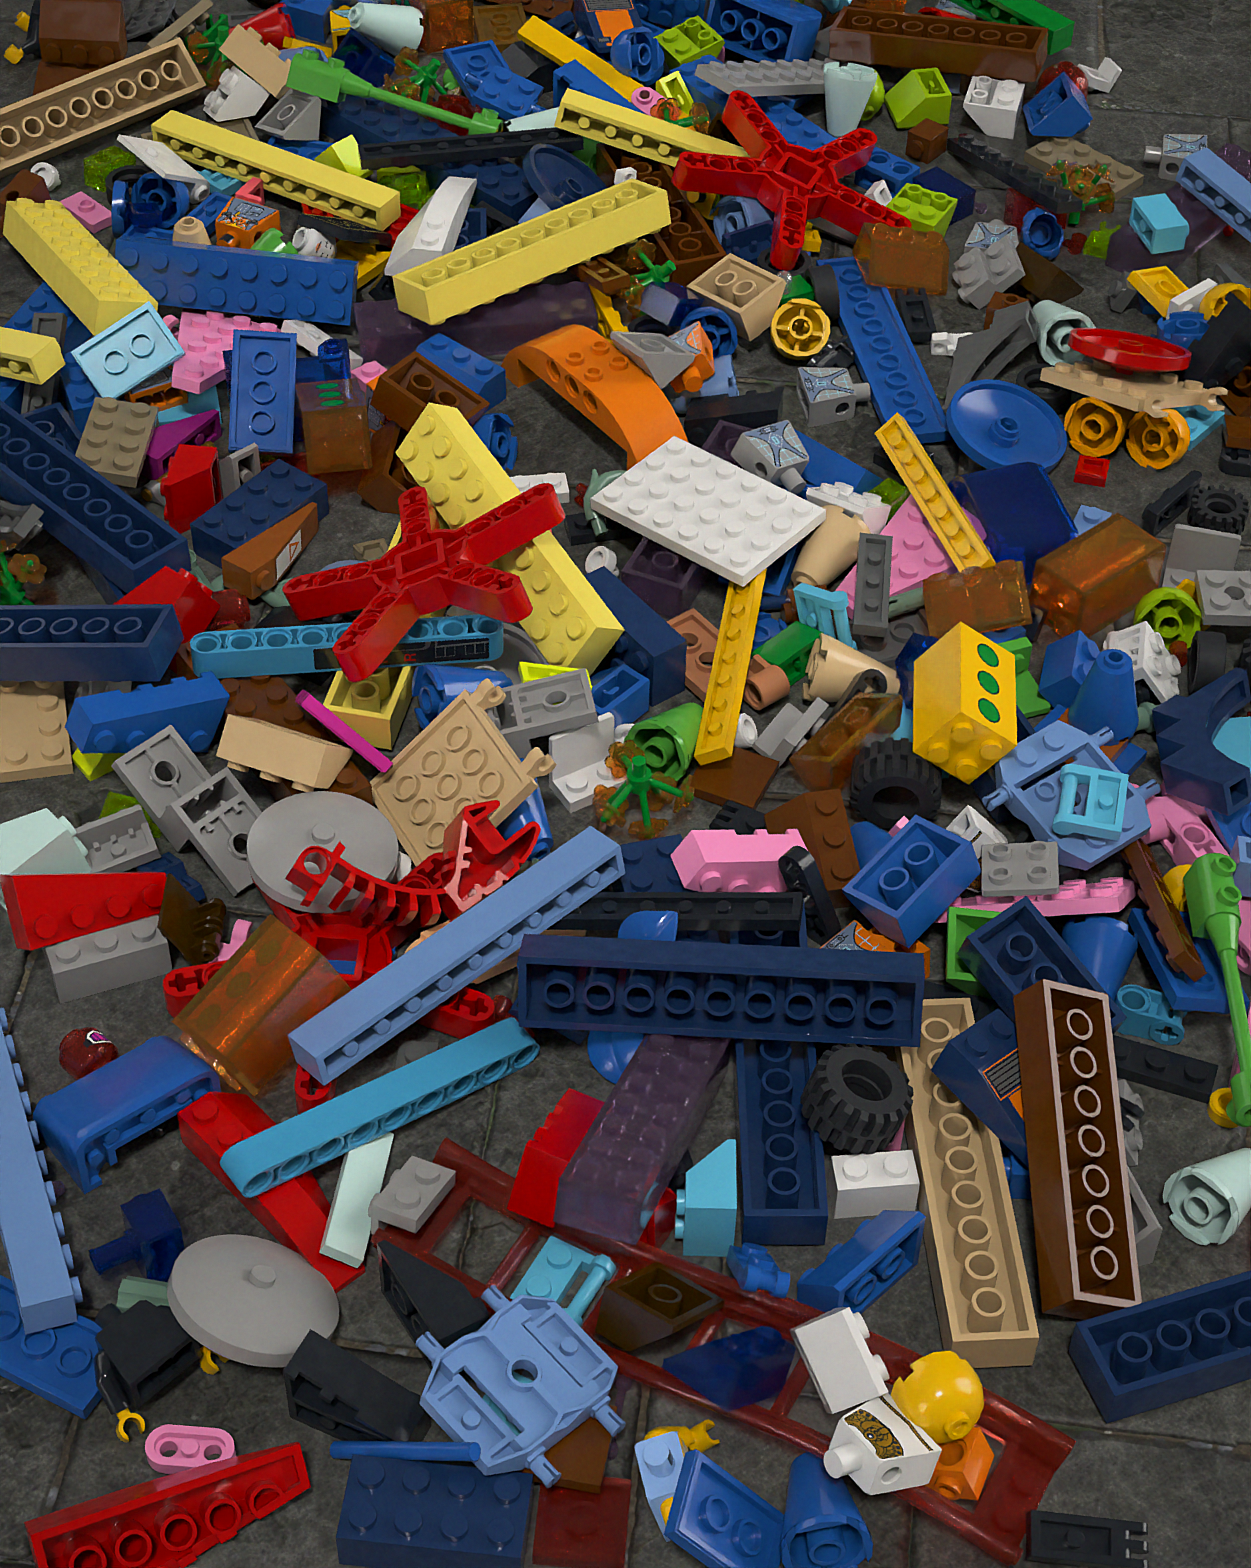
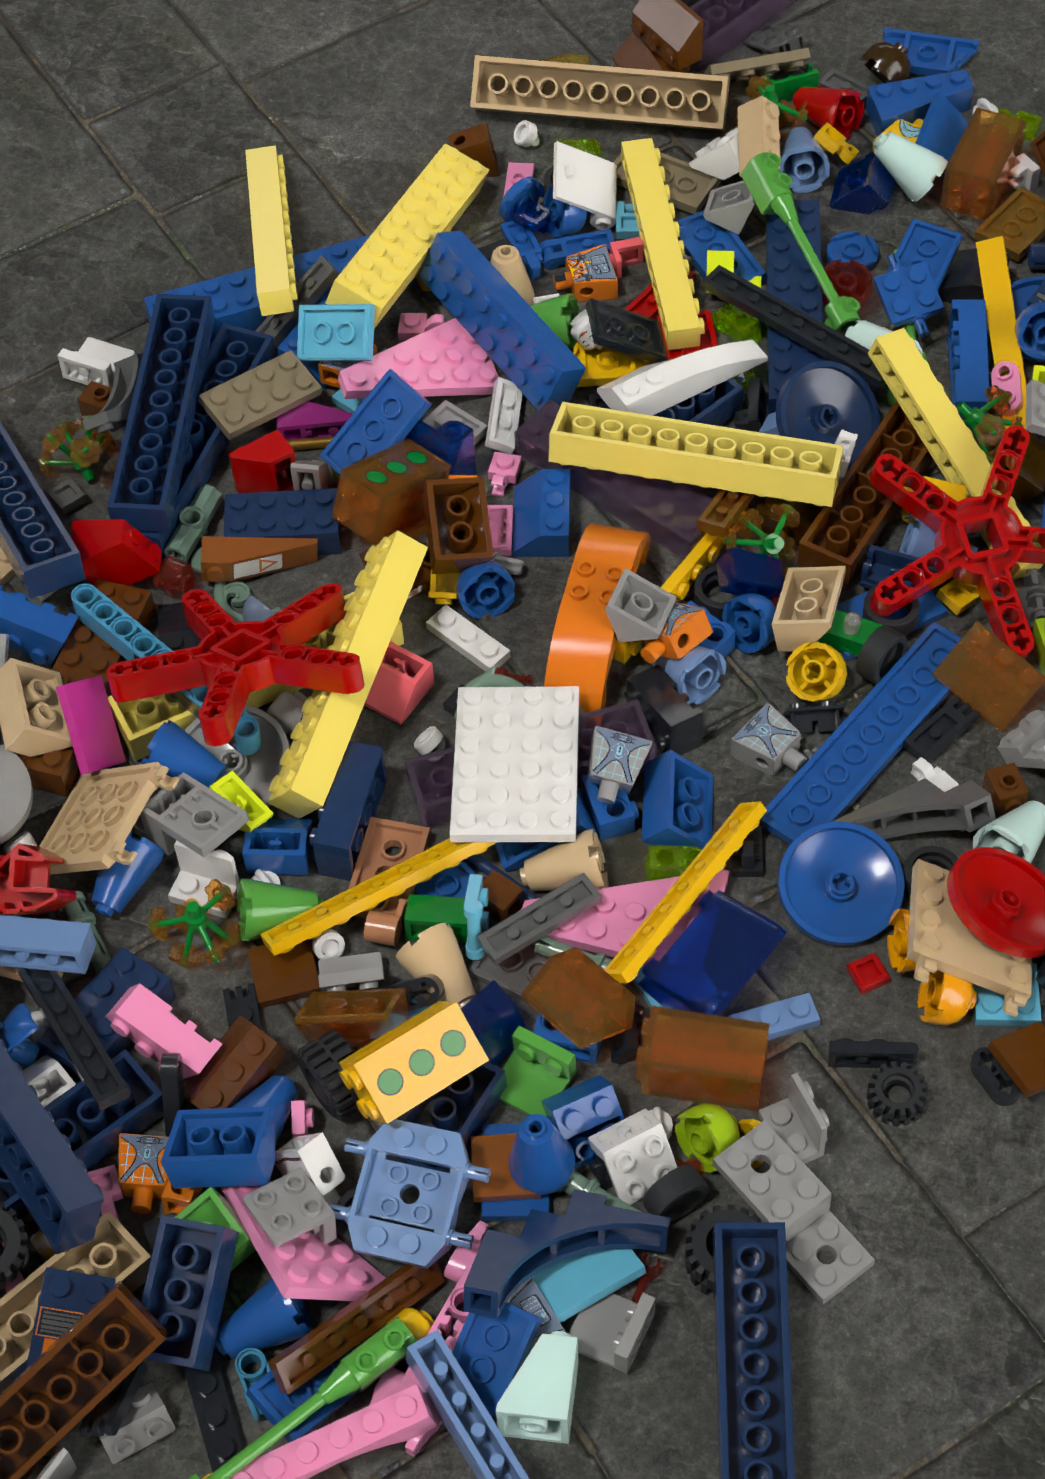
camera: 55 degrees right, 10 degrees up
plant [383,46,462,120] -> none
white slope [806,482,891,535] -> none
medium azure plate [1052,764,1129,841] -> none

